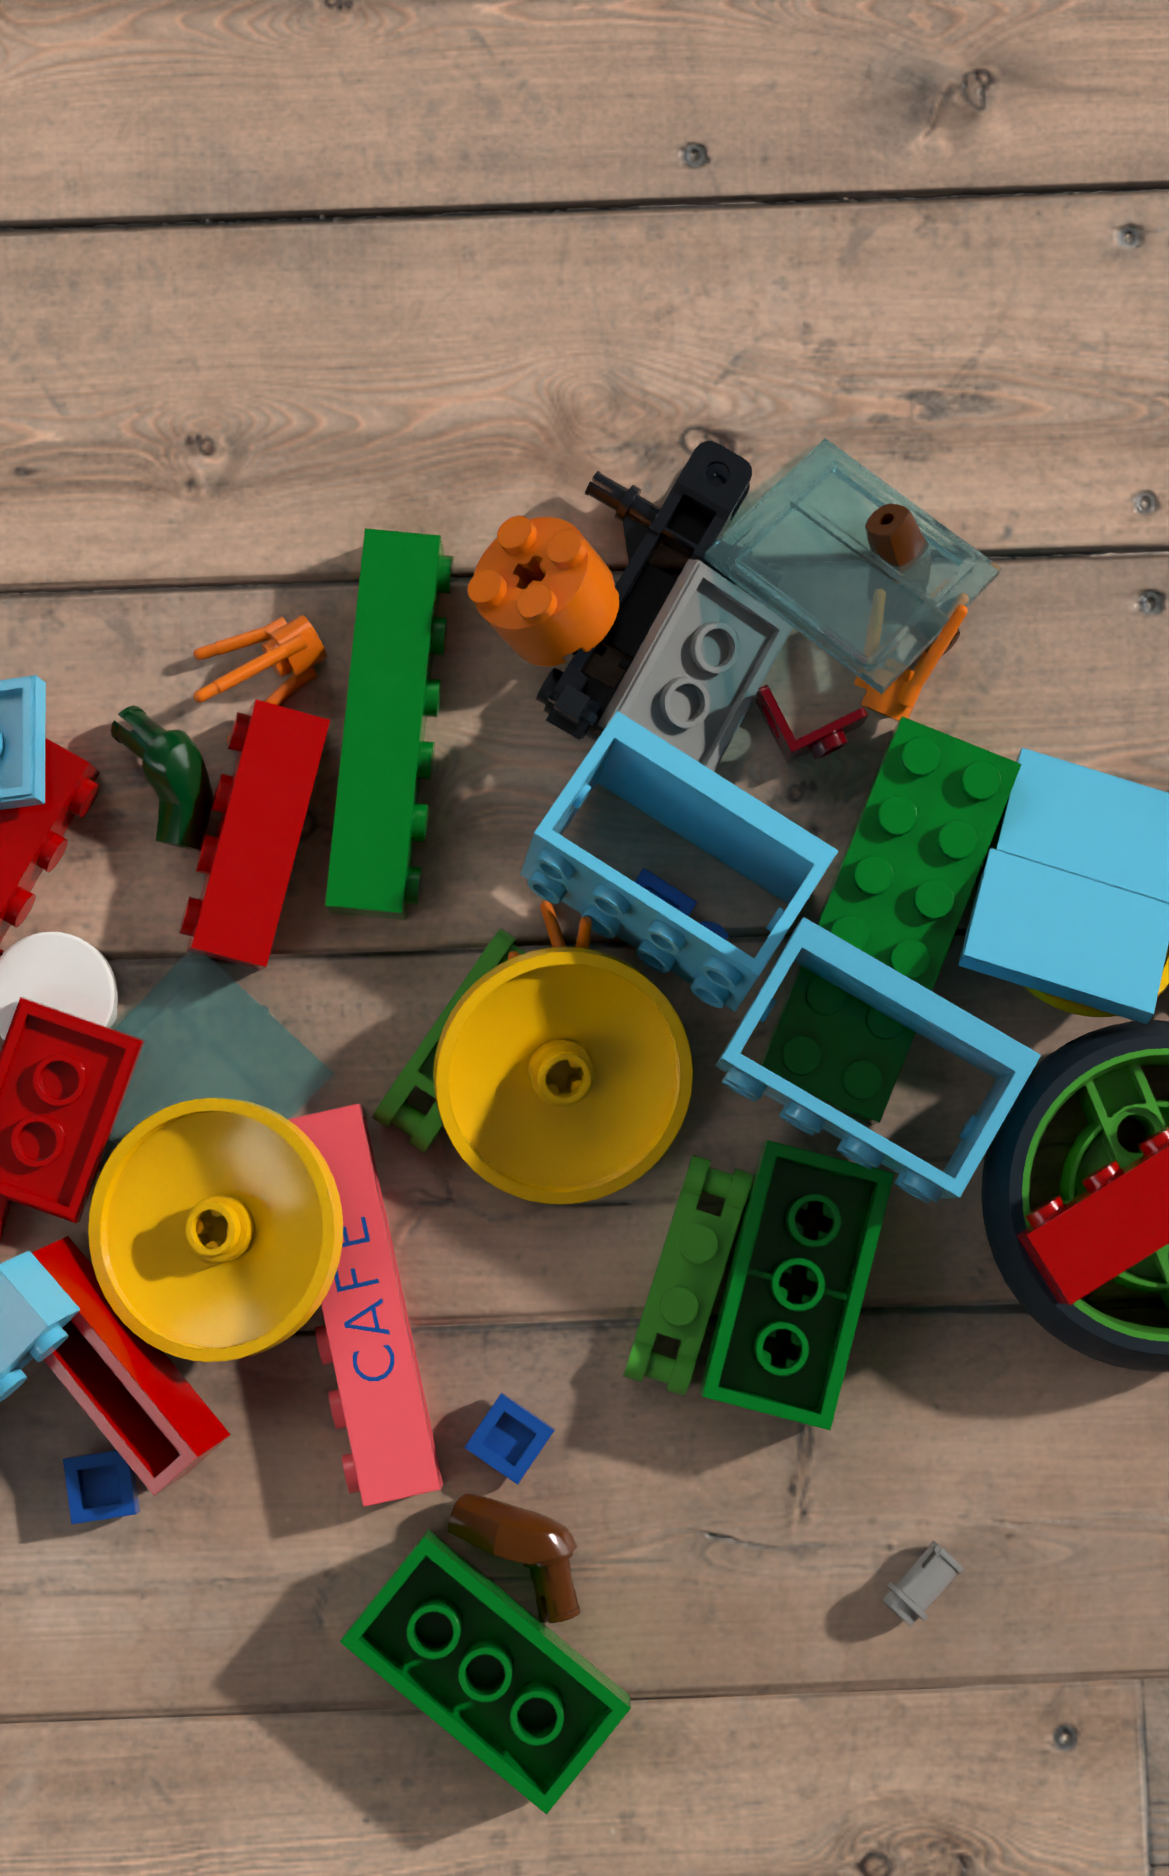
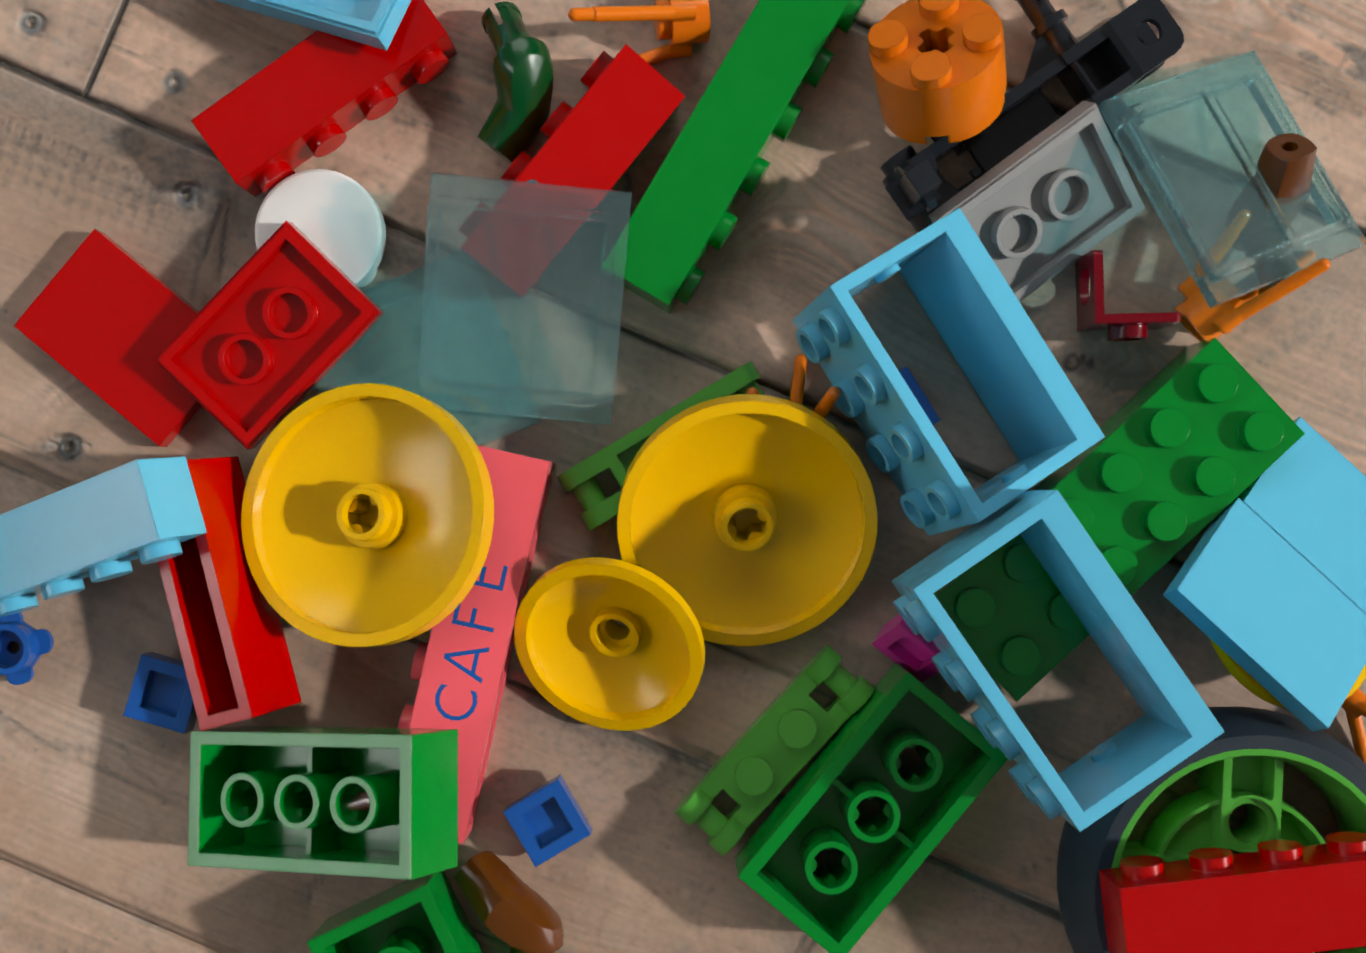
camera: 25 degrees right, 5 degrees up
none -> green brick [188,726,458,880]
none -> clear light blue piece [419,172,632,425]
none -> yellow dish [514,557,705,731]
none -> dark pink plate [872,614,940,683]

